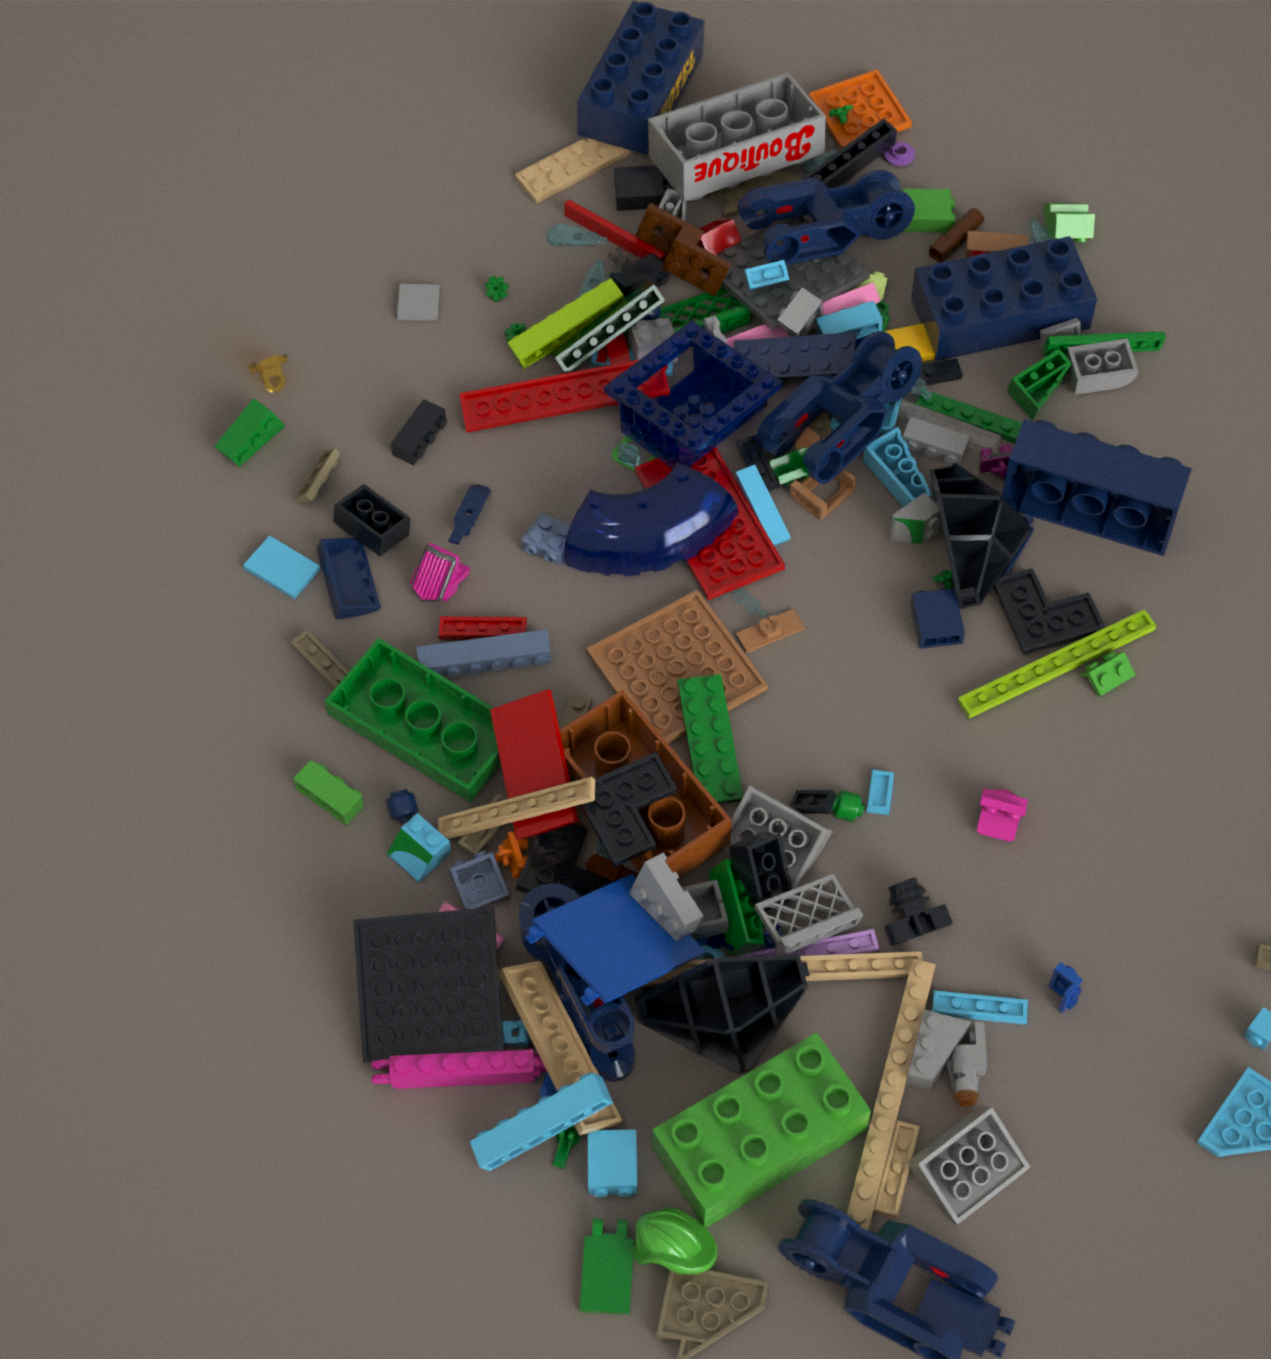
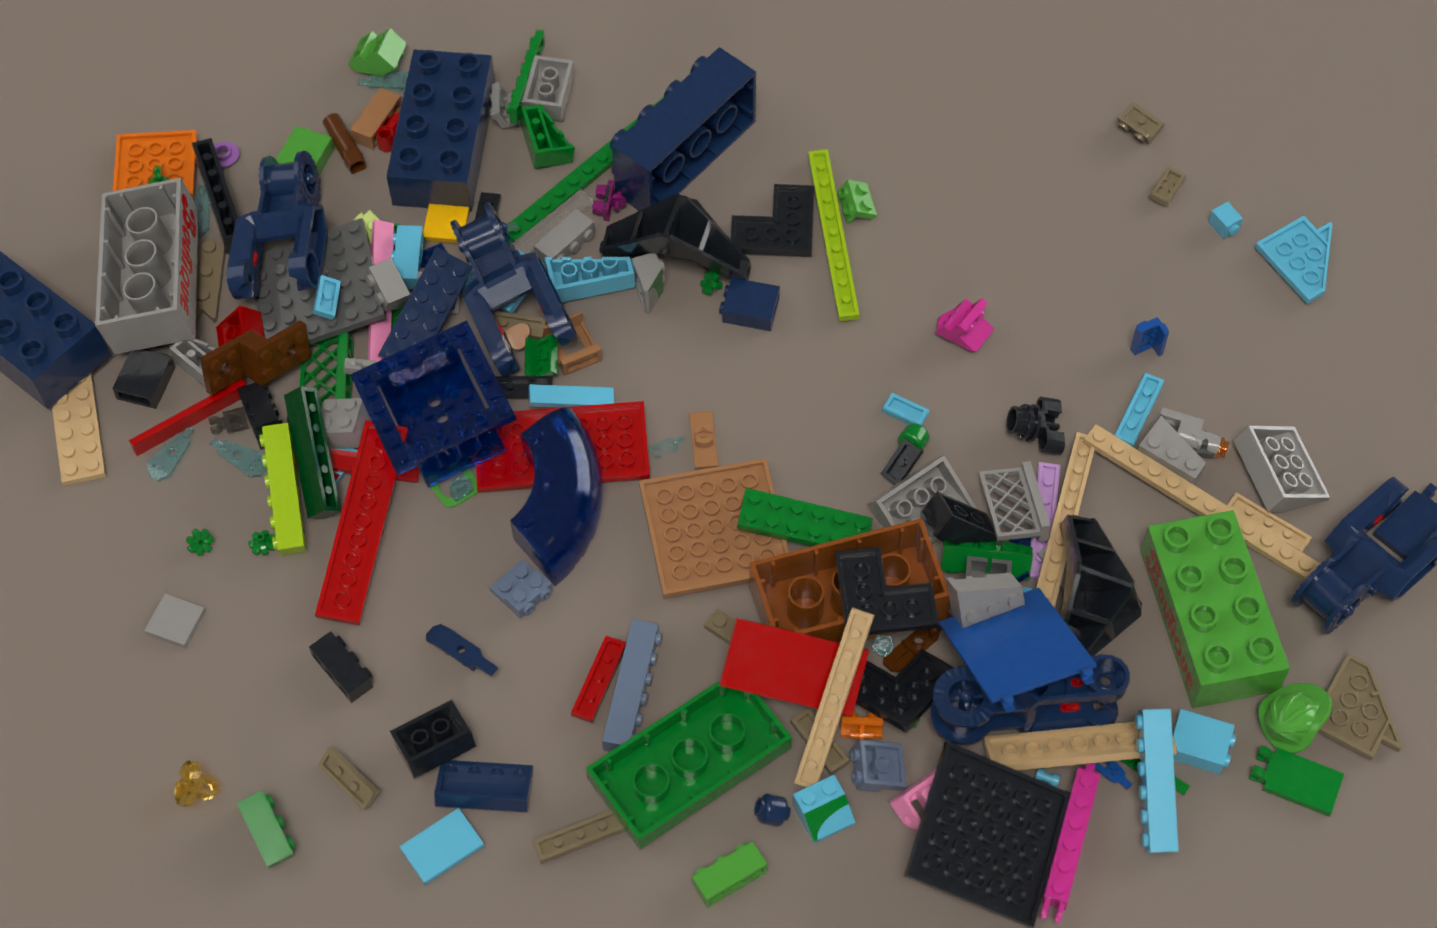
camera: 70 degrees left, 0 degrees up
dark pink piece [410,543,470,602] -> none

